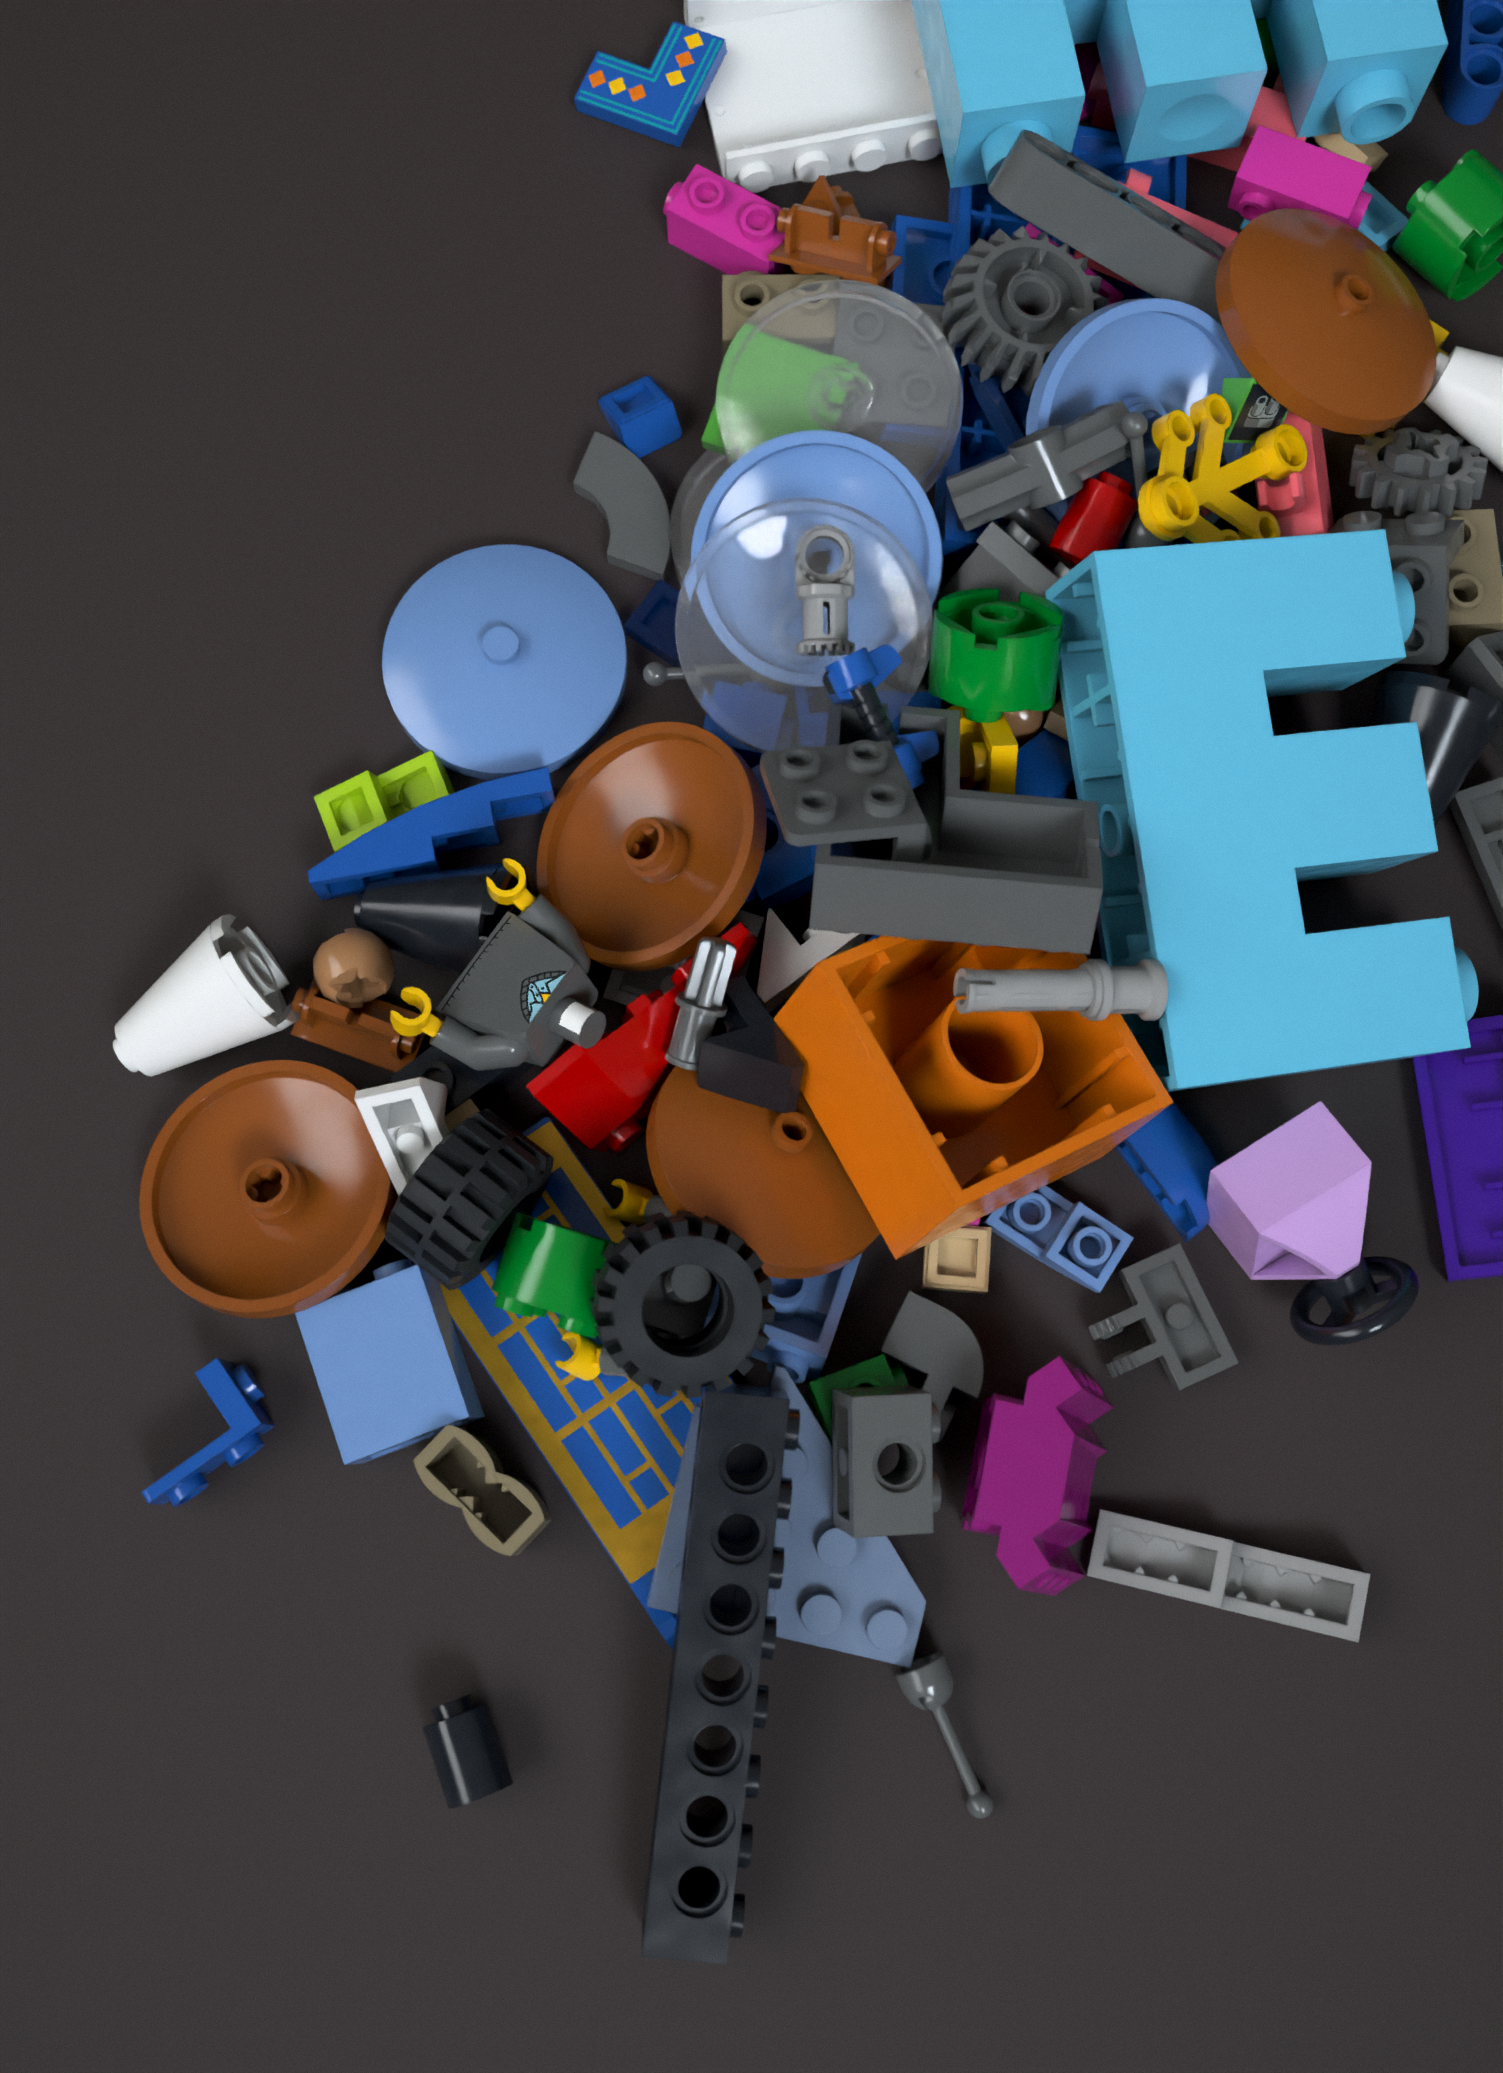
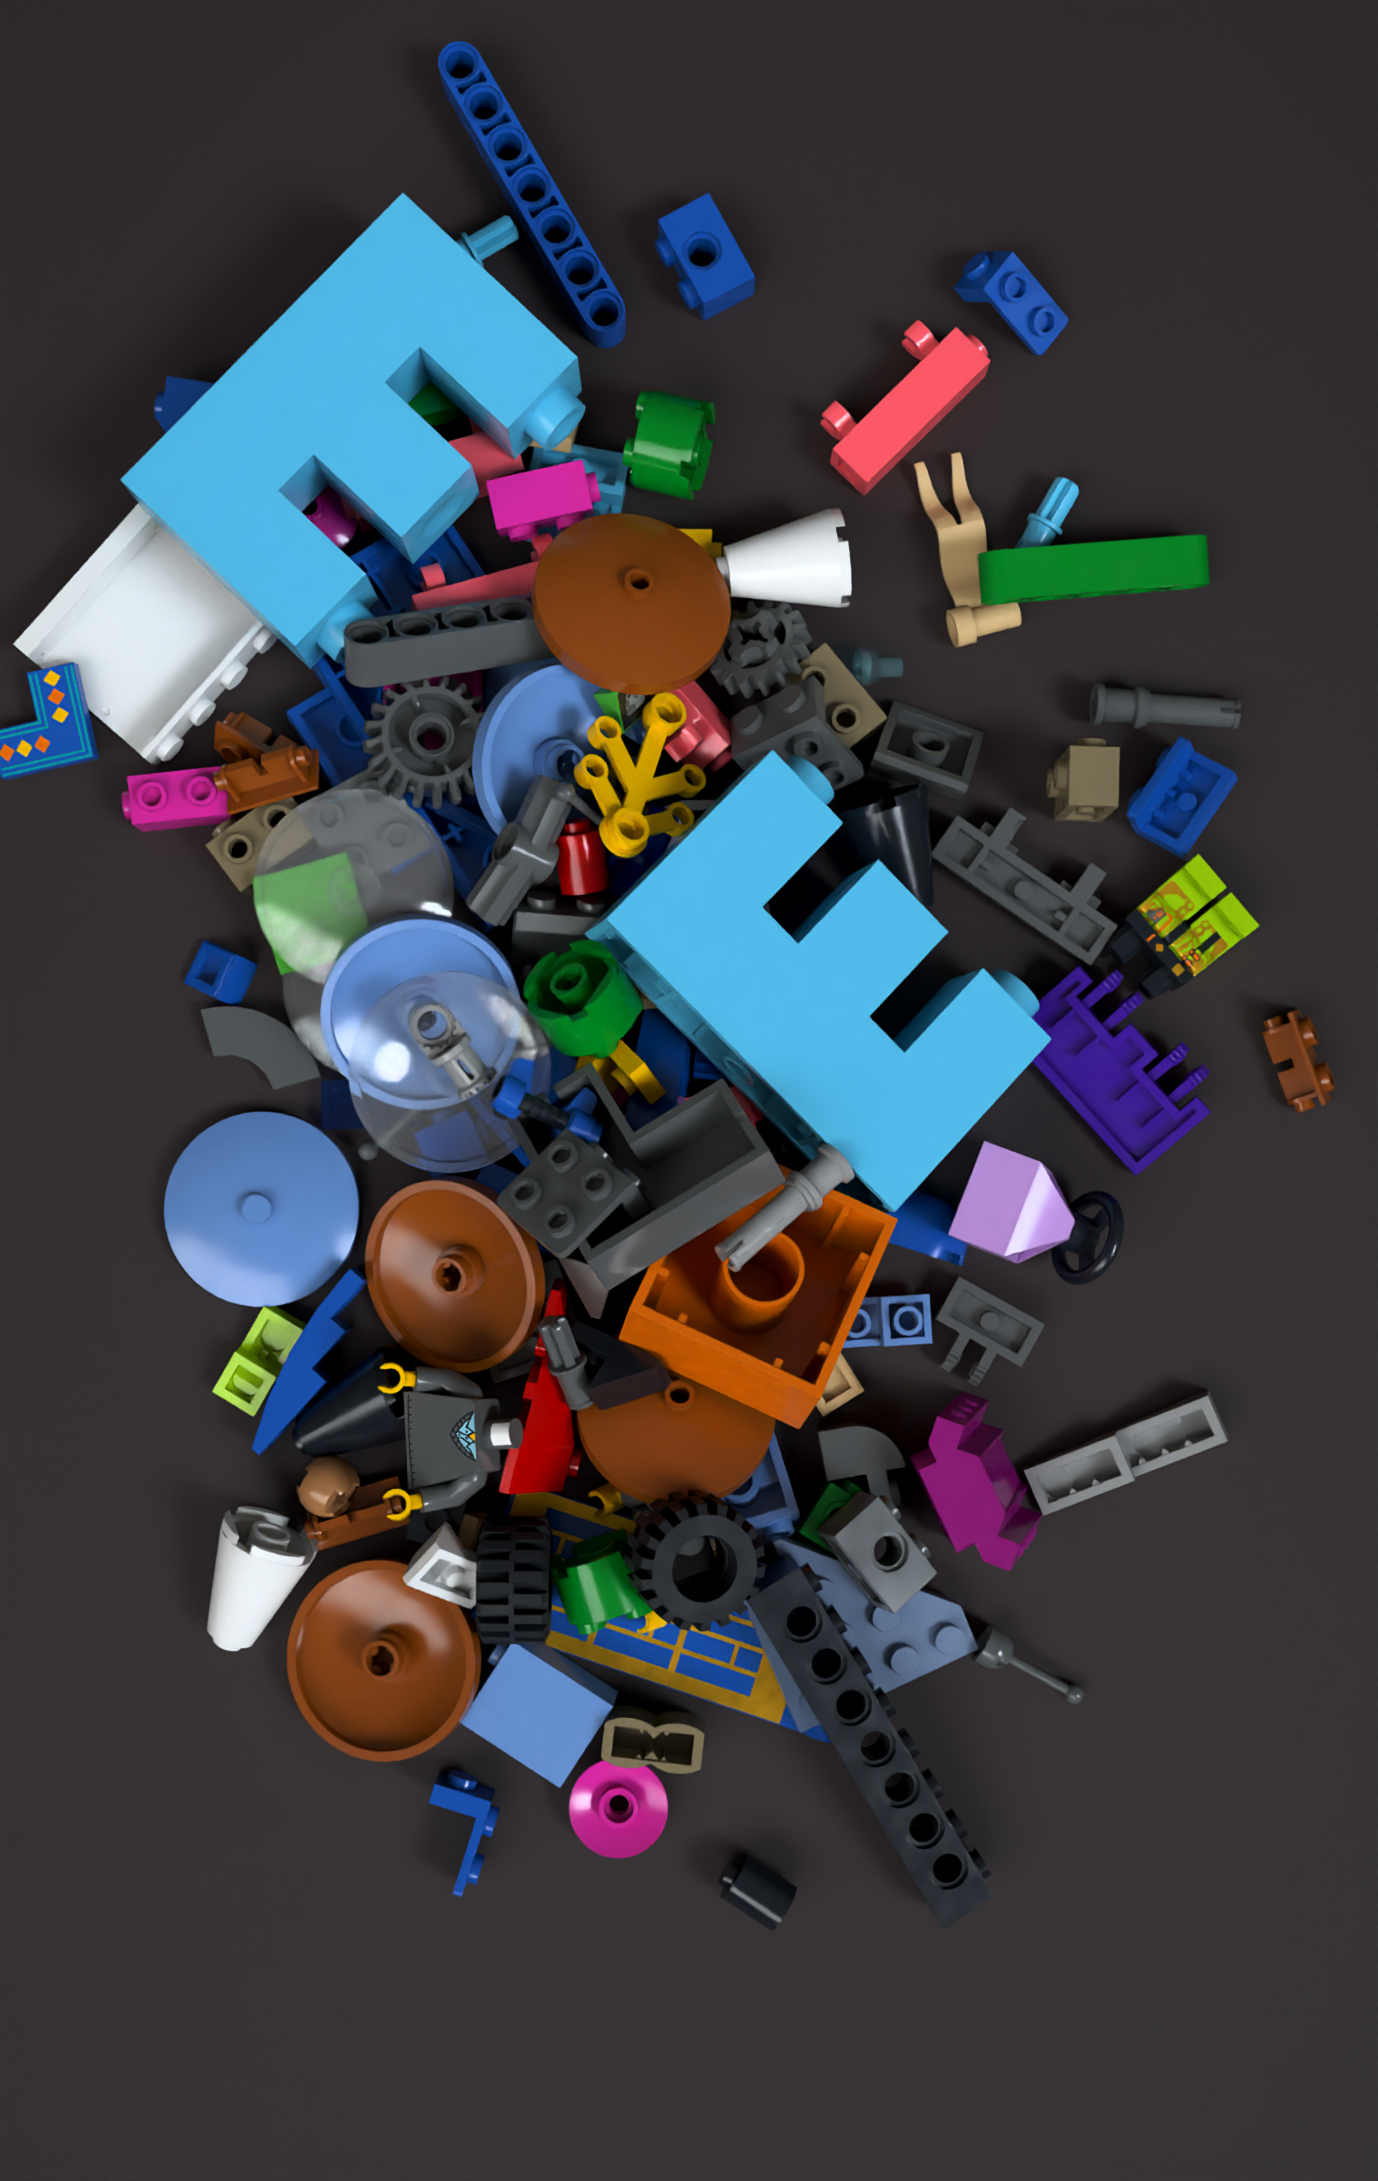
camera: 35 degrees left, 10 degrees up
none -> dark pink dish [569,1760,668,1858]

